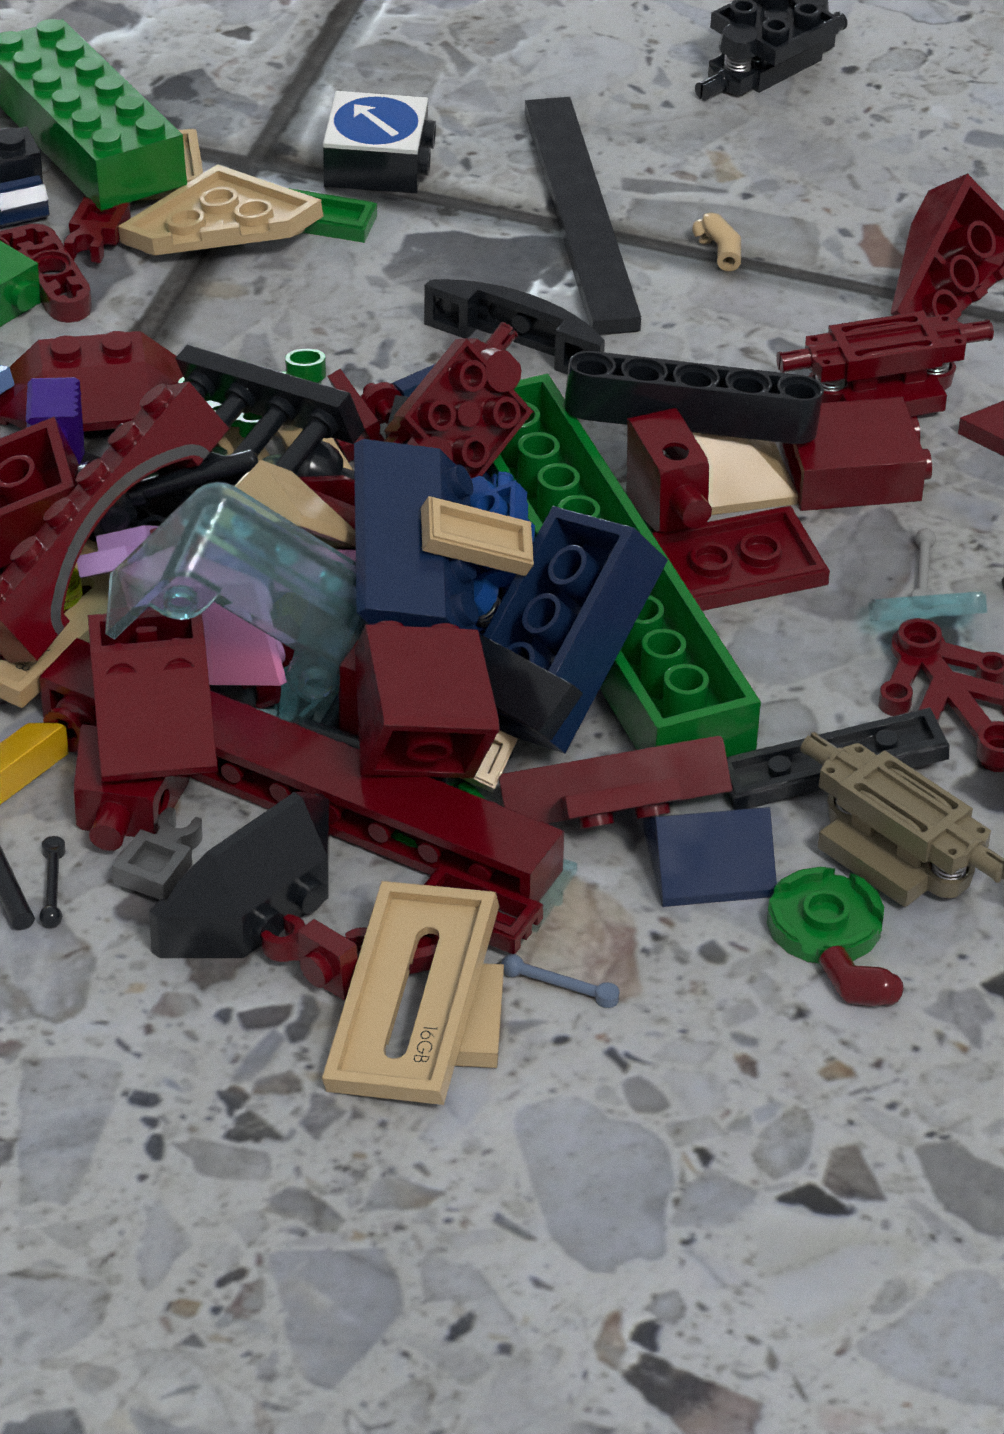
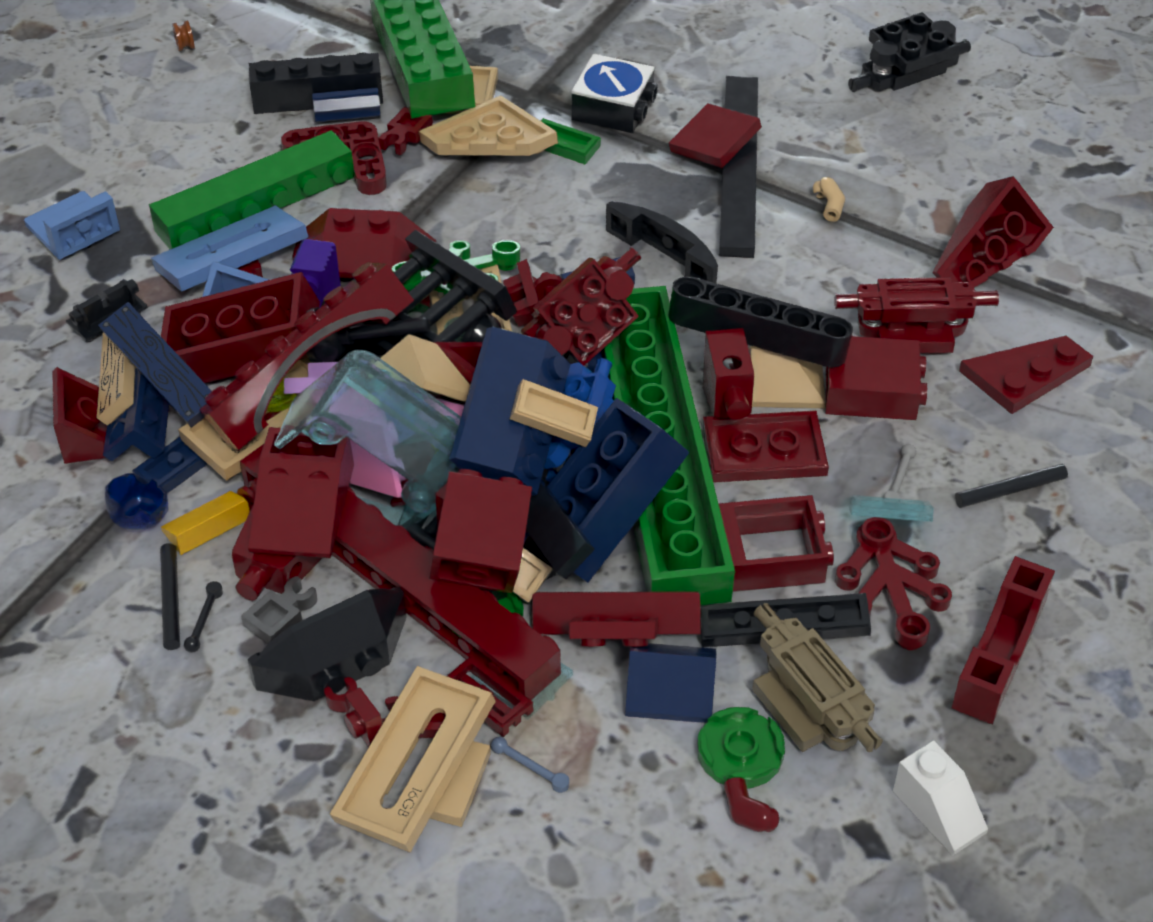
camera: 15 degrees right, 5 degrees up
none -> dark red tile [668,103,762,168]
none -> dark red window [719,495,834,592]

